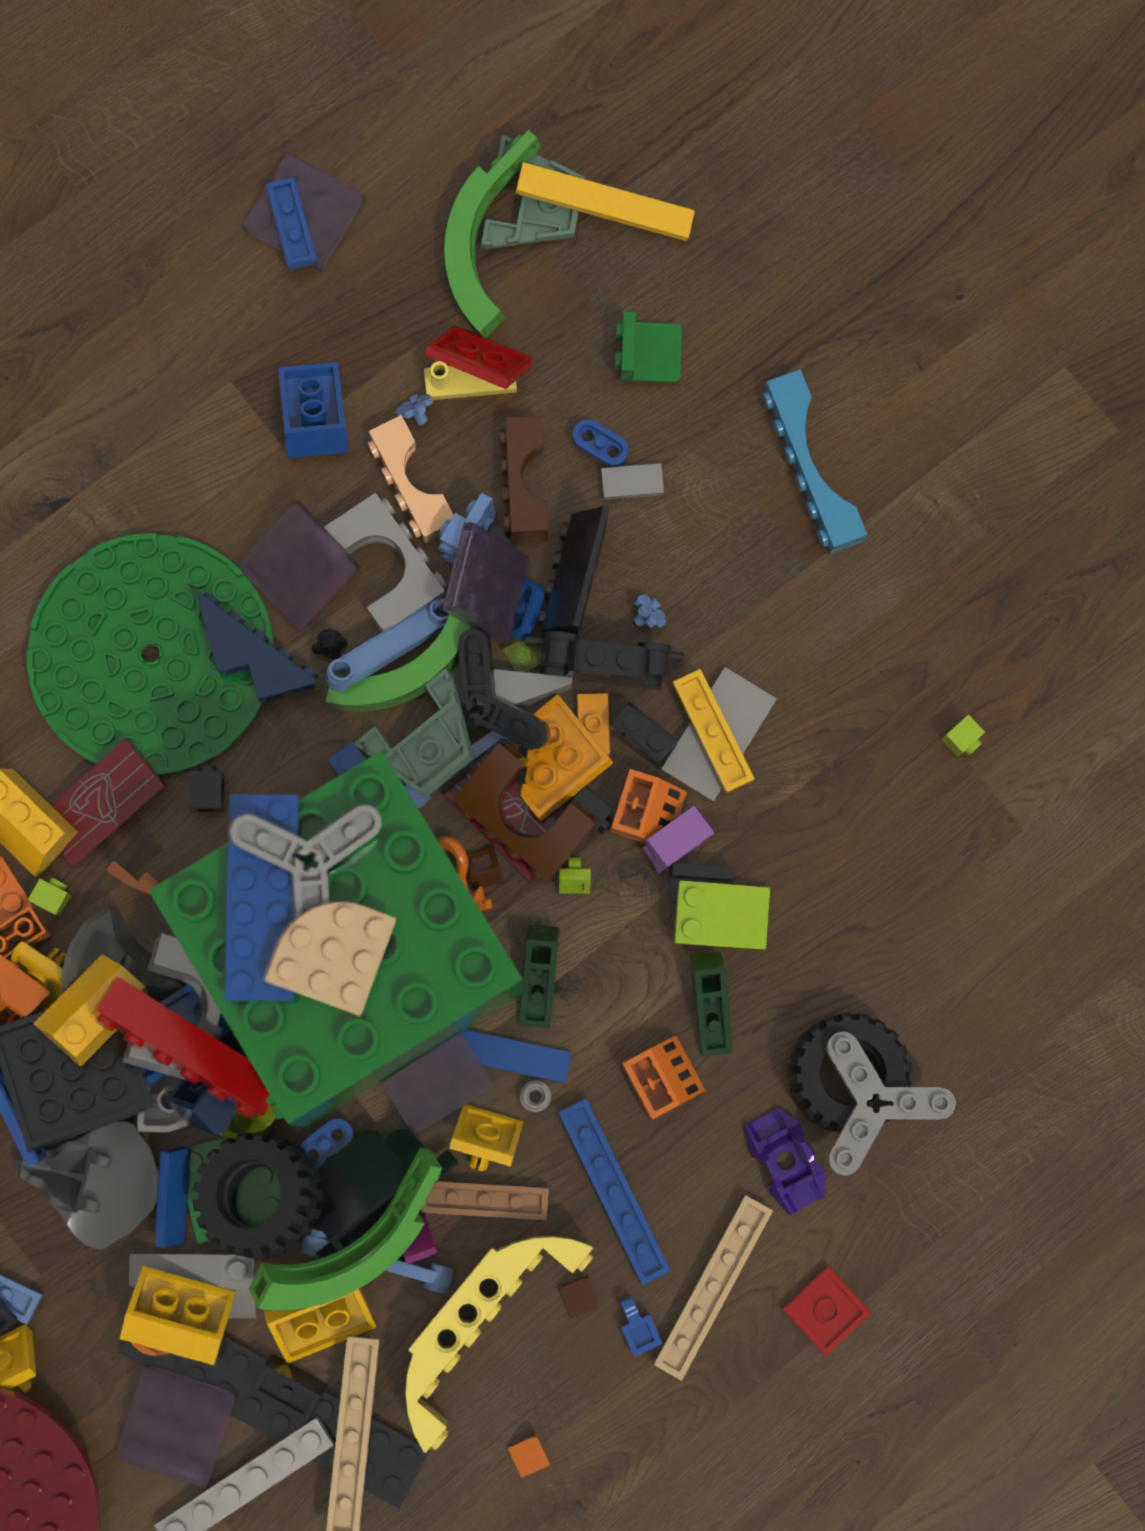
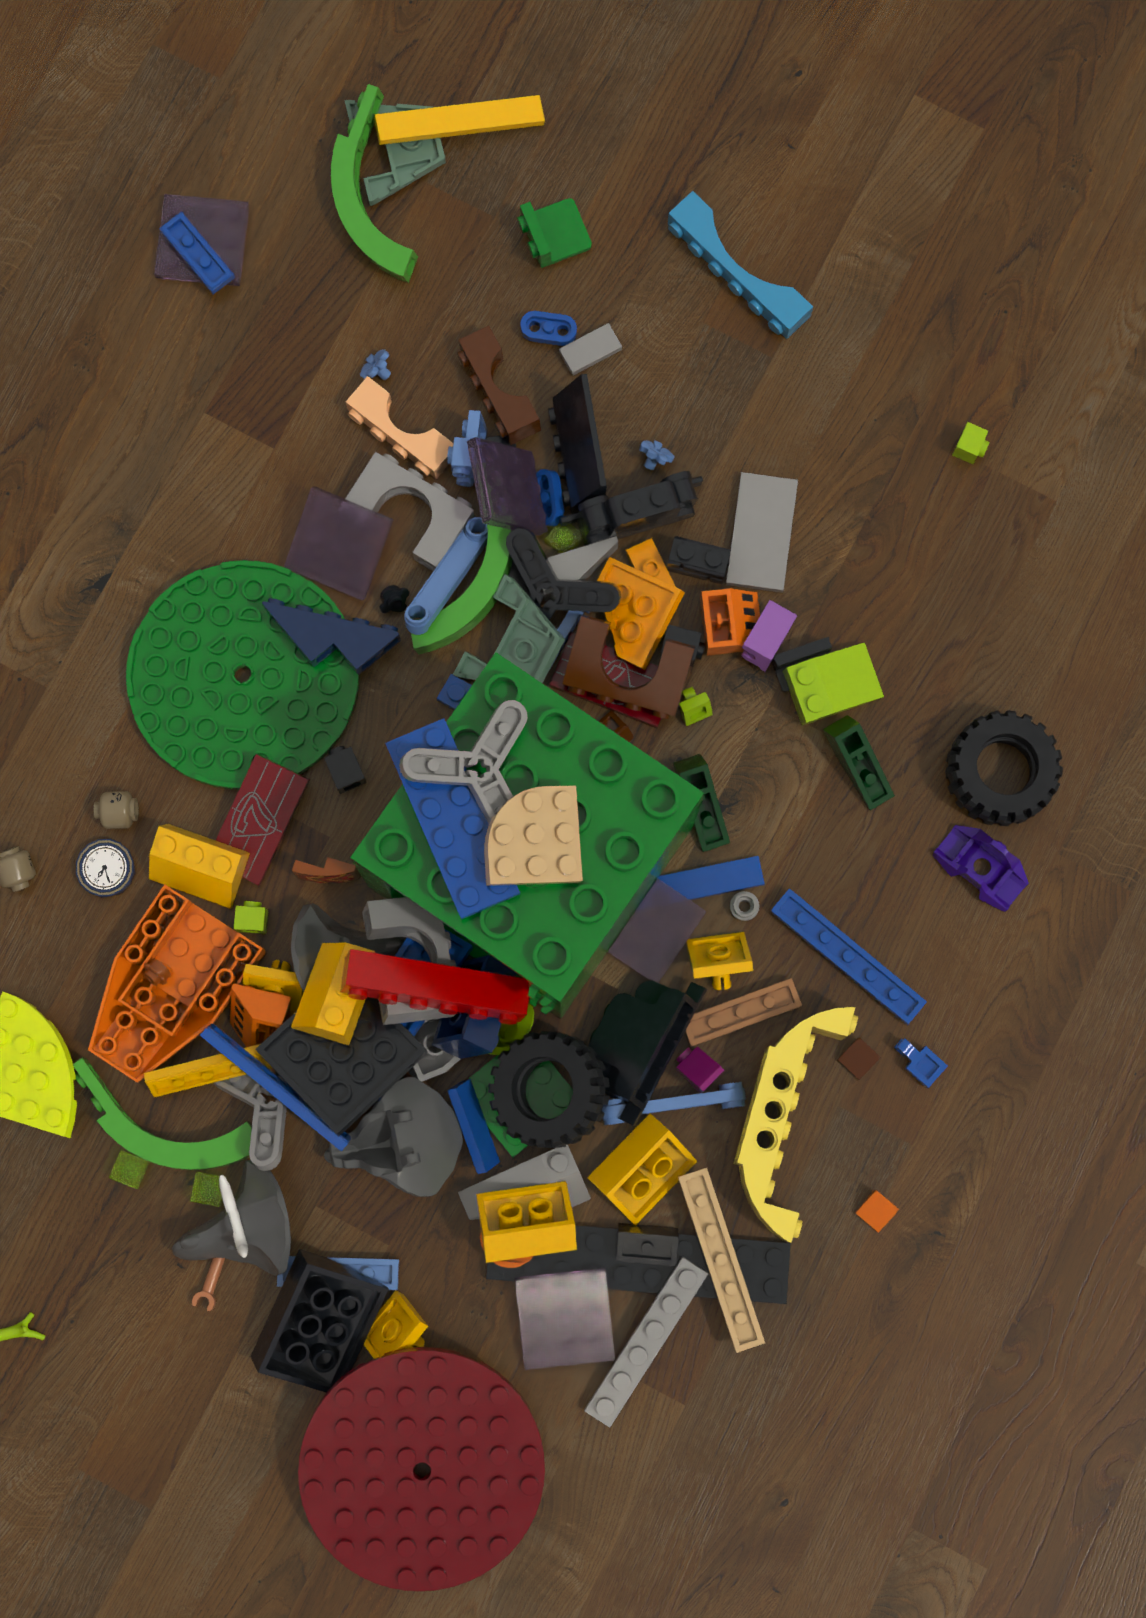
camera: 15 degrees left, 0 degrees up
bright green arch [249,1148,442,1311] -> none
blue slope [278,362,348,458] -> none
blue plate [299,1119,354,1171] -> none
light yellow piece [424,361,517,400] -> none
red tile [425,325,533,389] -> none
orange slope [621,1035,706,1120] -> none
tan plate [653,1195,773,1381] -> none
yellow plate [672,669,755,794] -> none
red tile [781,1265,872,1357] -> none
light grey piece [826,1032,956,1176] -> none

